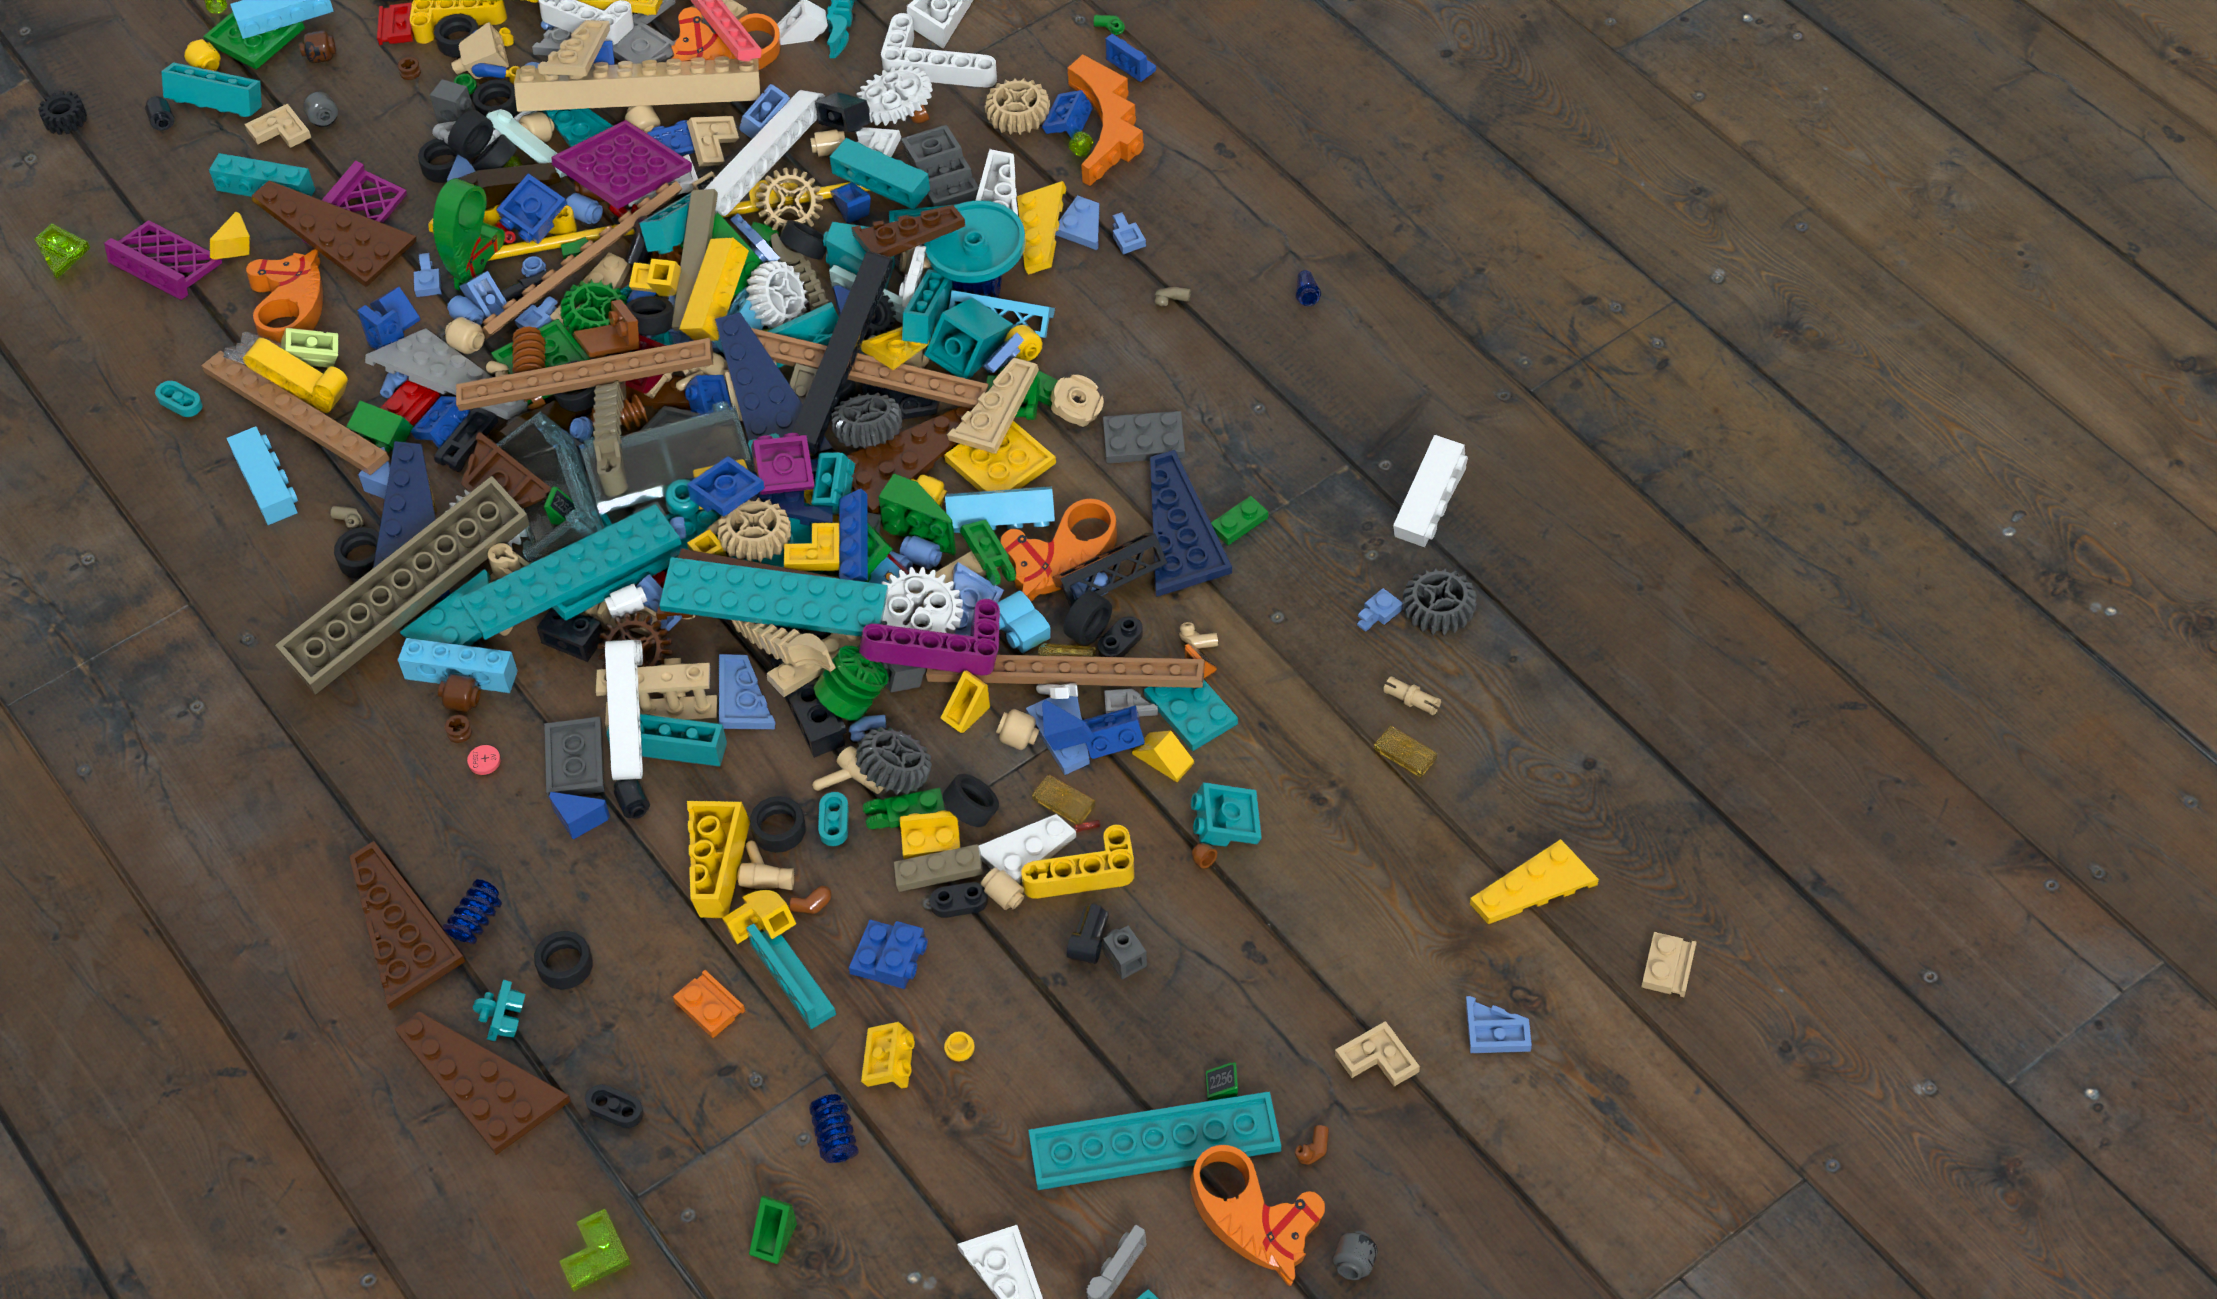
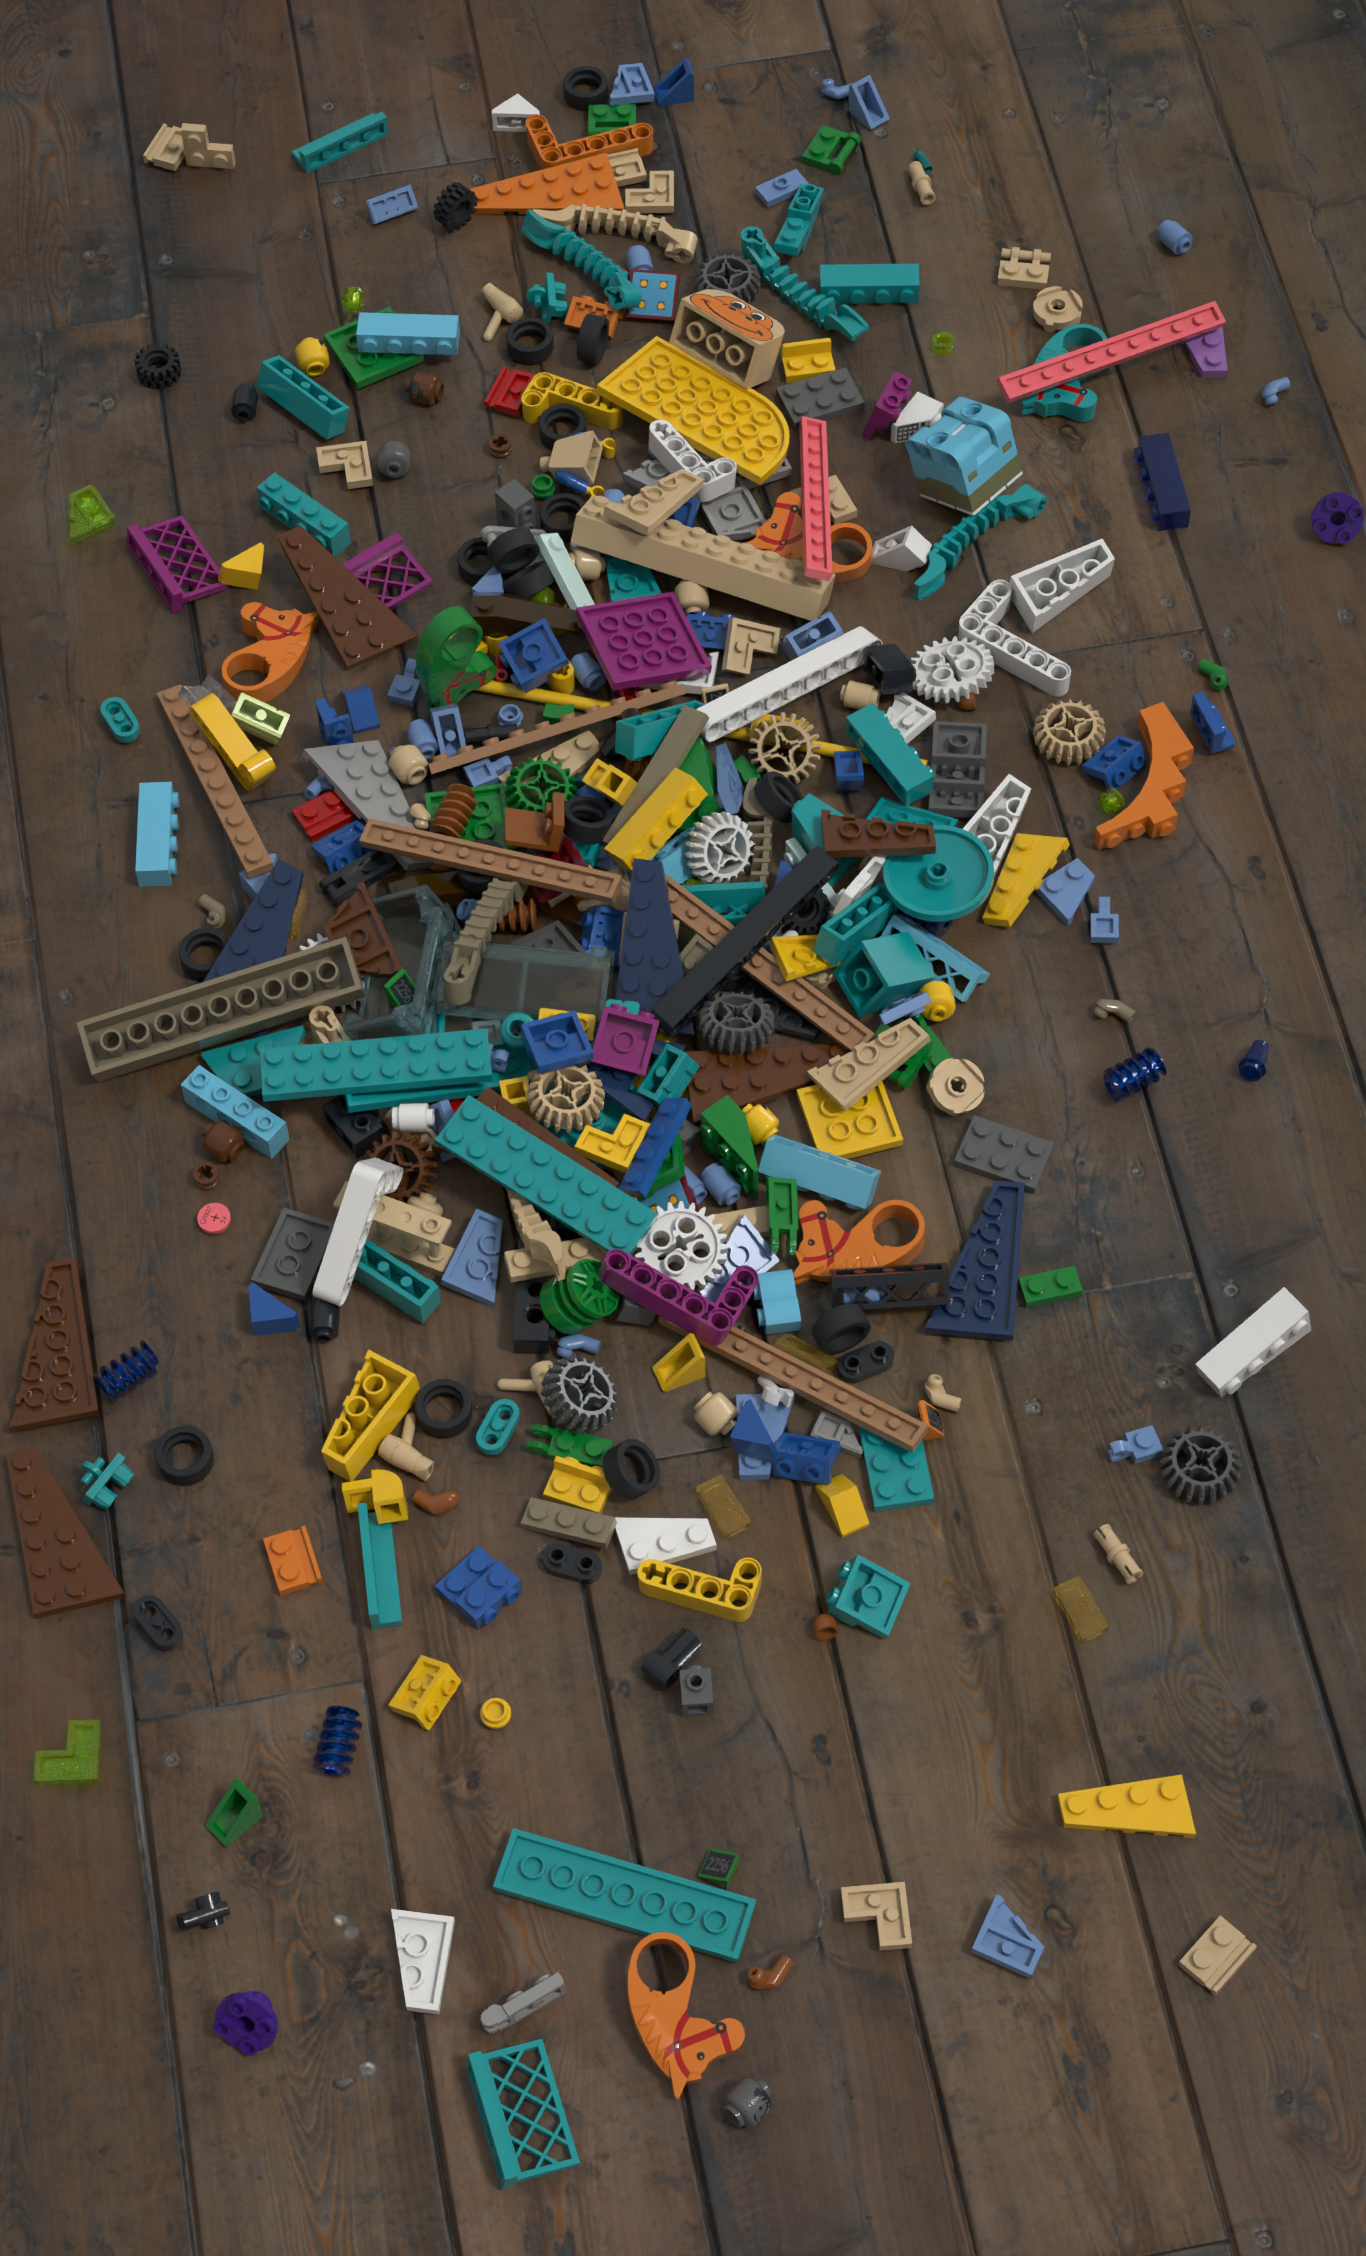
camera: 25 degrees right, 5 degrees up
green brick [346,401,413,453] -> none
tan brick [981,867,1024,910] -> none
clear red piece [1074,820,1100,832] -> none
none -> clear blue piece [1103,1047,1167,1103]

